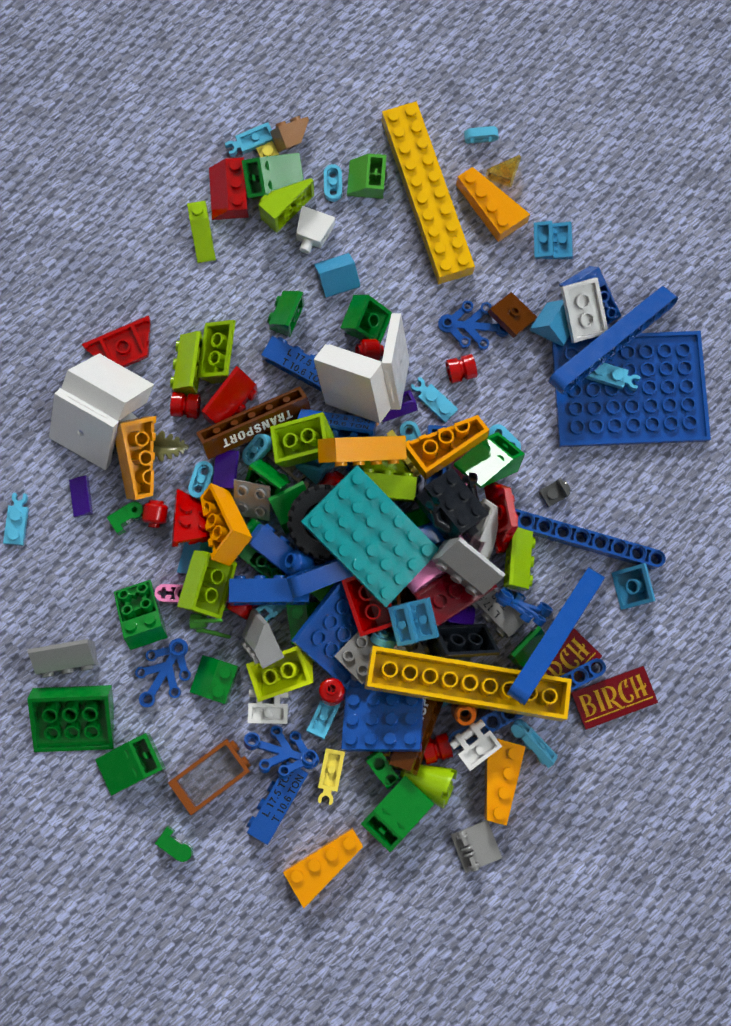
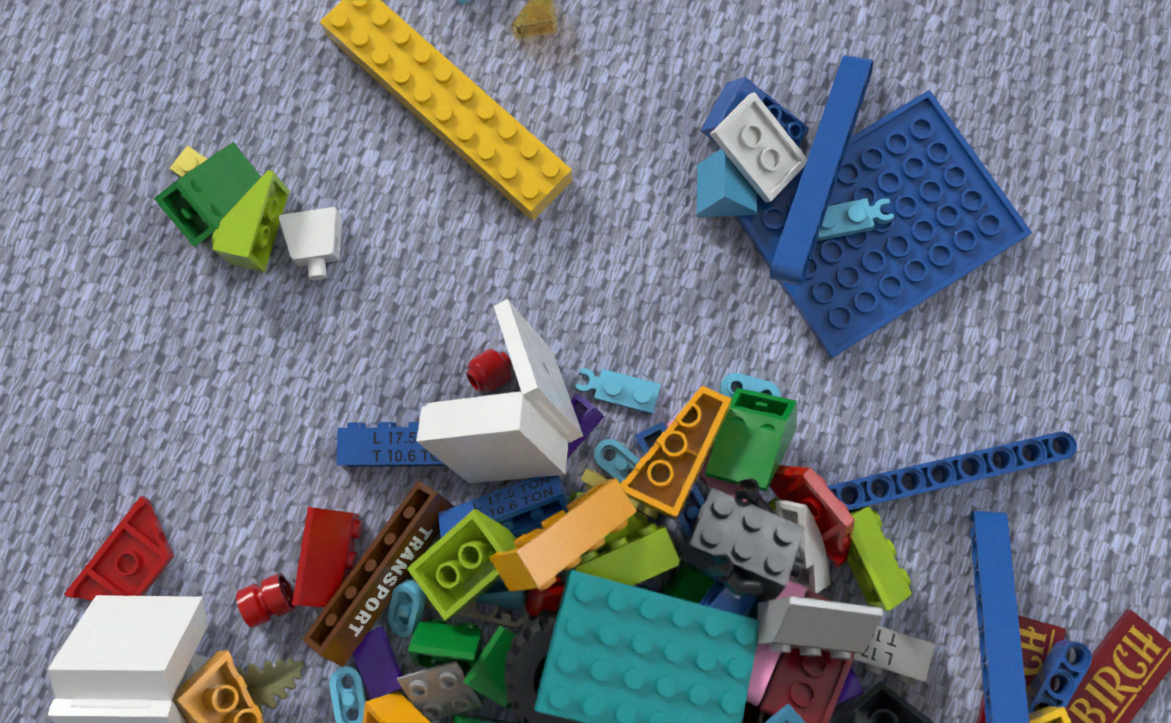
camera: 20 degrees left, 0 degrees up
lime slope [170,331,203,395] -> none
lime slope [187,201,216,263] -> none
lime slope [197,320,236,384] -> none
red slope [209,157,249,220] -> none
medium azure plate [225,122,274,157] -> none
green slope [267,291,304,337] -> none
medium nougat slope [270,116,309,153] -> none
dark azure slope [314,253,361,298] -> none
medium azure plate [324,164,342,202] -> none
green slope [340,295,392,343] -> none
bright green slope [347,153,387,199] -> none
blue plant [438,300,509,350] -> none
red wheel [445,354,478,384] -> none
light orange wedge [456,167,530,242] -> none
reddish brown plate [487,292,537,338] -> none
blue plant [495,587,553,627] -> none
green slope [507,626,545,670] -> none
dark azure slope [534,221,573,259] -> none
dark grey bracket [539,478,570,508] -> none
dark azure slope [611,563,656,610] -> none

